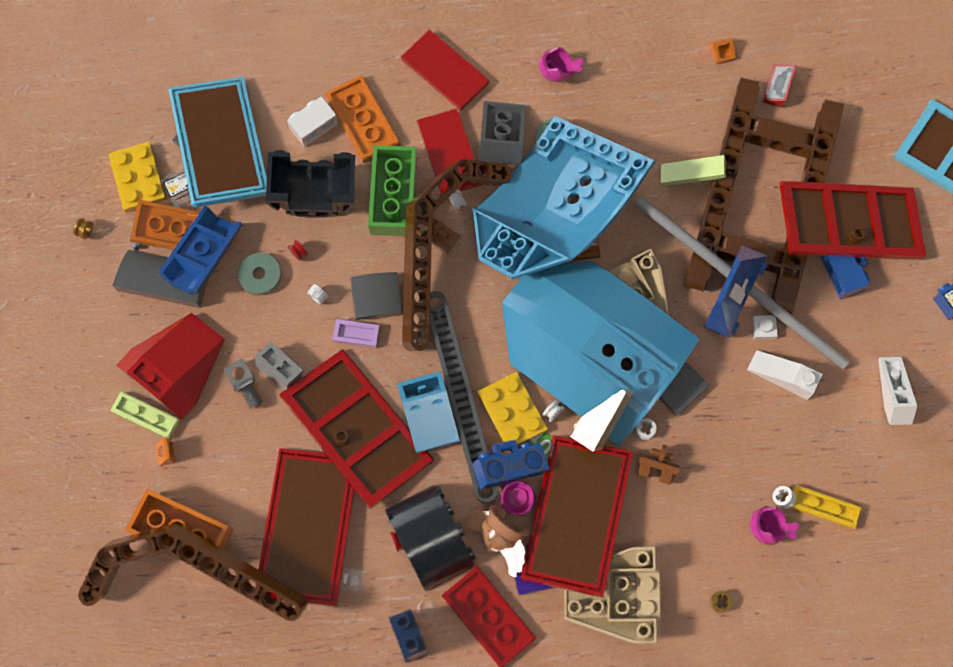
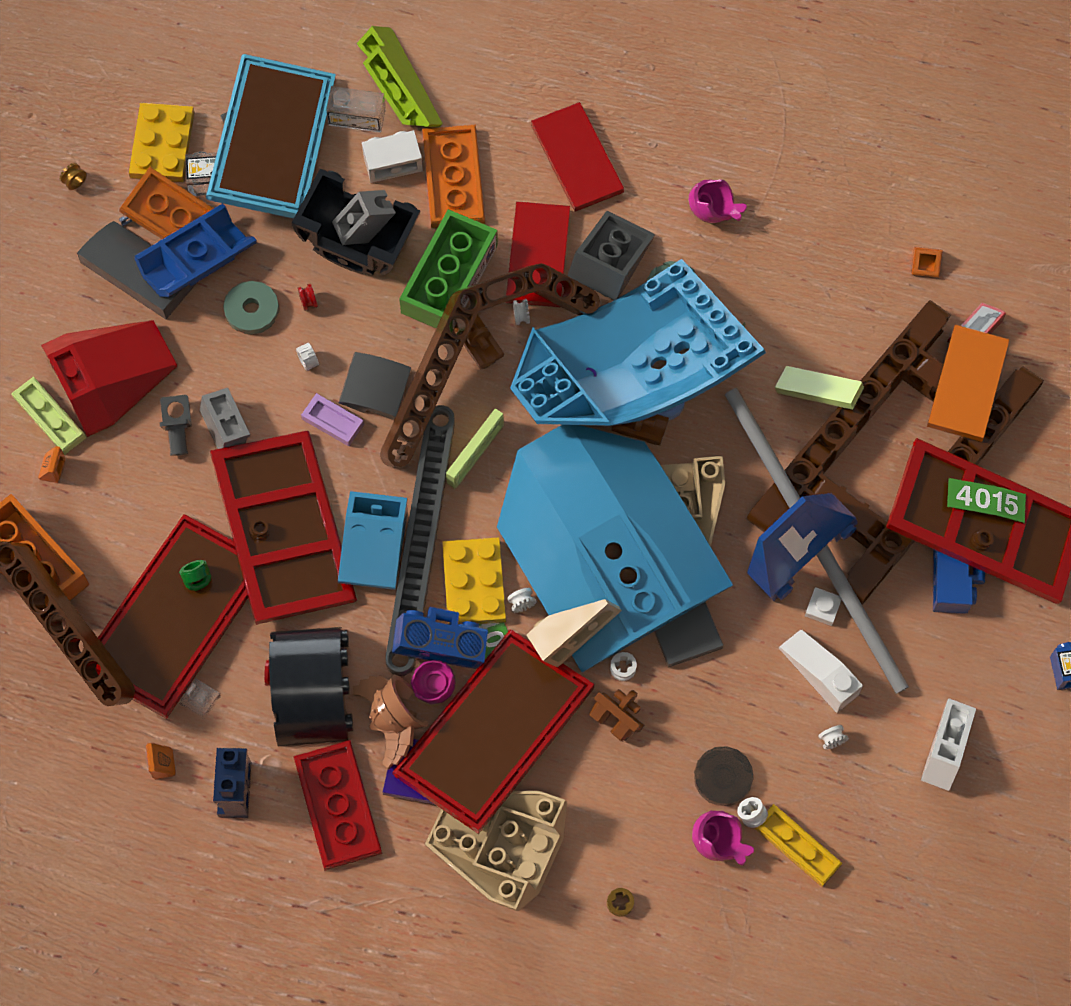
camera: 20 degrees right, 5 degrees down
none -> orange slope [146,743,176,779]
none -> green tile [179,560,211,591]
none -> clear brick [326,86,386,133]
none -> light grey brick [332,190,395,245]
none -> lime wedge [357,26,443,127]
none -> yellowish green tile [446,408,504,488]
none -> clear smoke tile [694,746,754,806]
none -> white bush [818,725,849,750]
none -> orange tile [927,325,1010,442]
none -> bright green sticker [947,478,1026,523]

